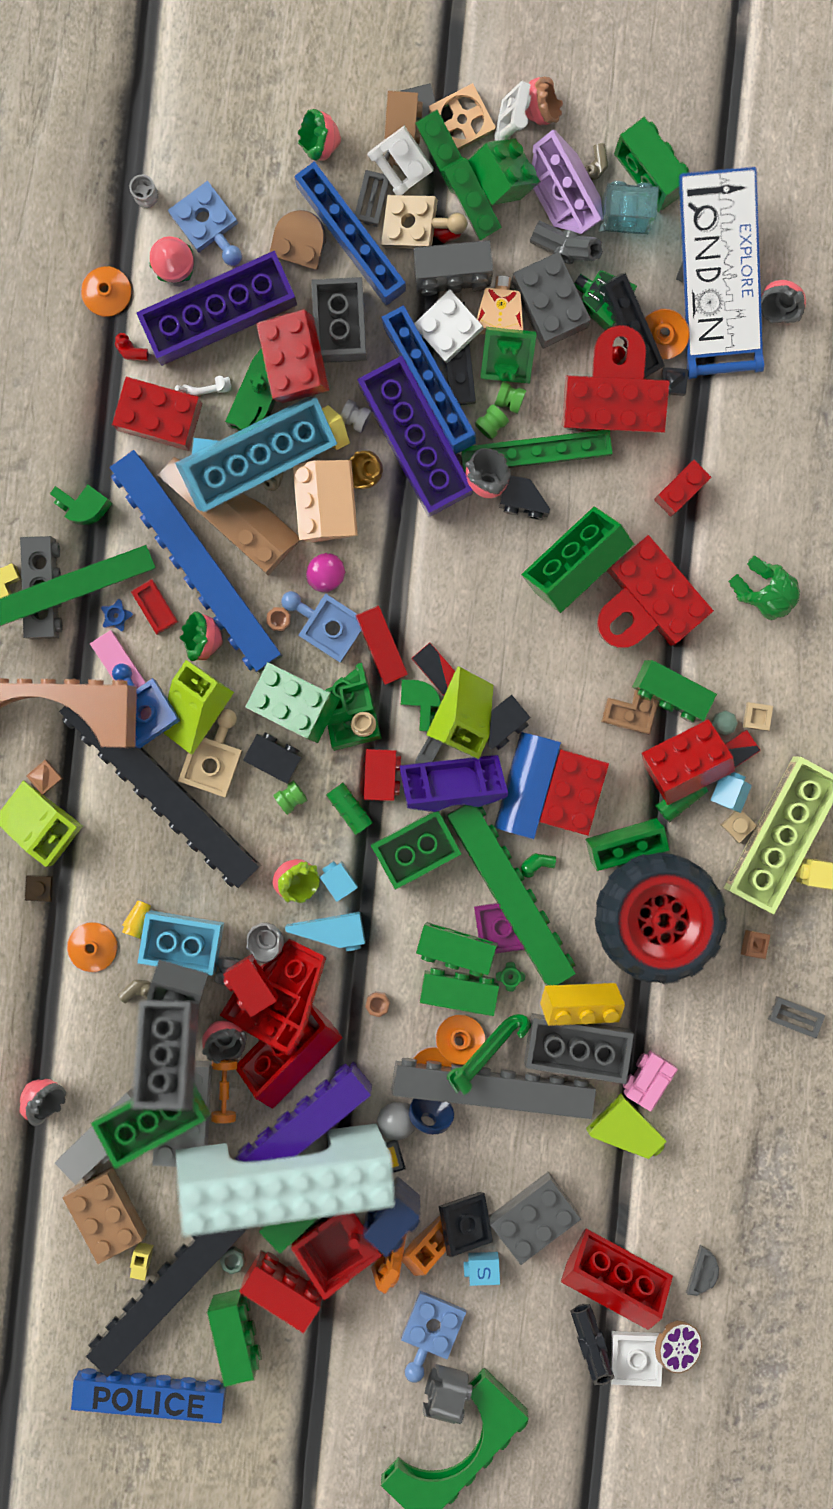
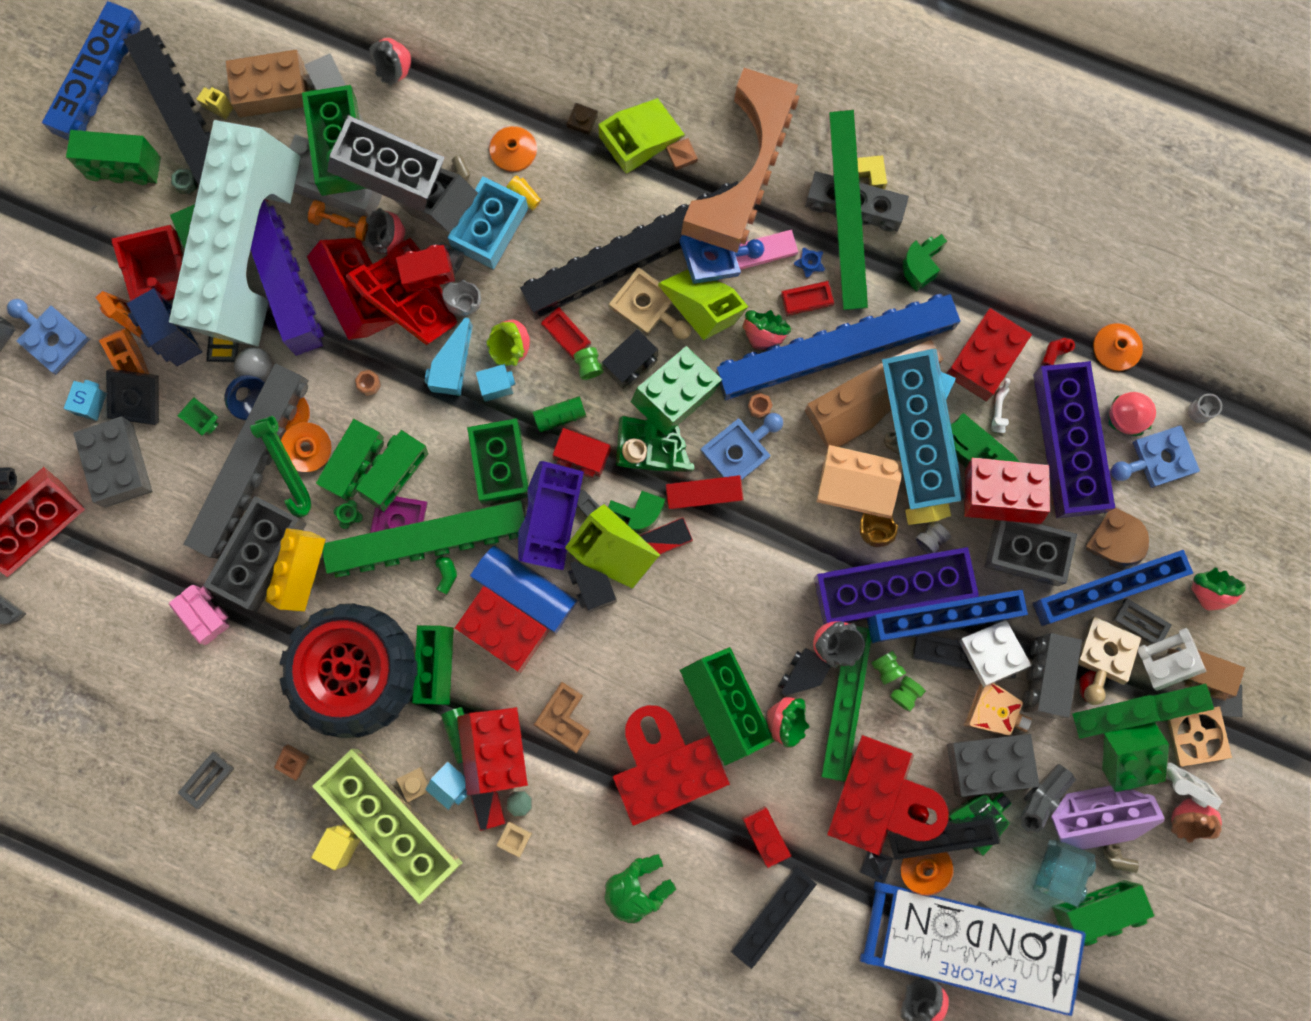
camera: 110 degrees right, 10 degrees down
red brick [239,1250,322,1334] -> none
dark pink hair [306,553,346,593] -> none
green plate [480,326,537,384] -> none
lime slope [586,1094,667,1159] -> none
green brick [632,660,717,723] -> none
none -> green bracket [177,397,219,436]
none -> red tile [540,307,591,360]
none -> black gear [730,866,817,969]
none -> green hair [766,697,810,748]

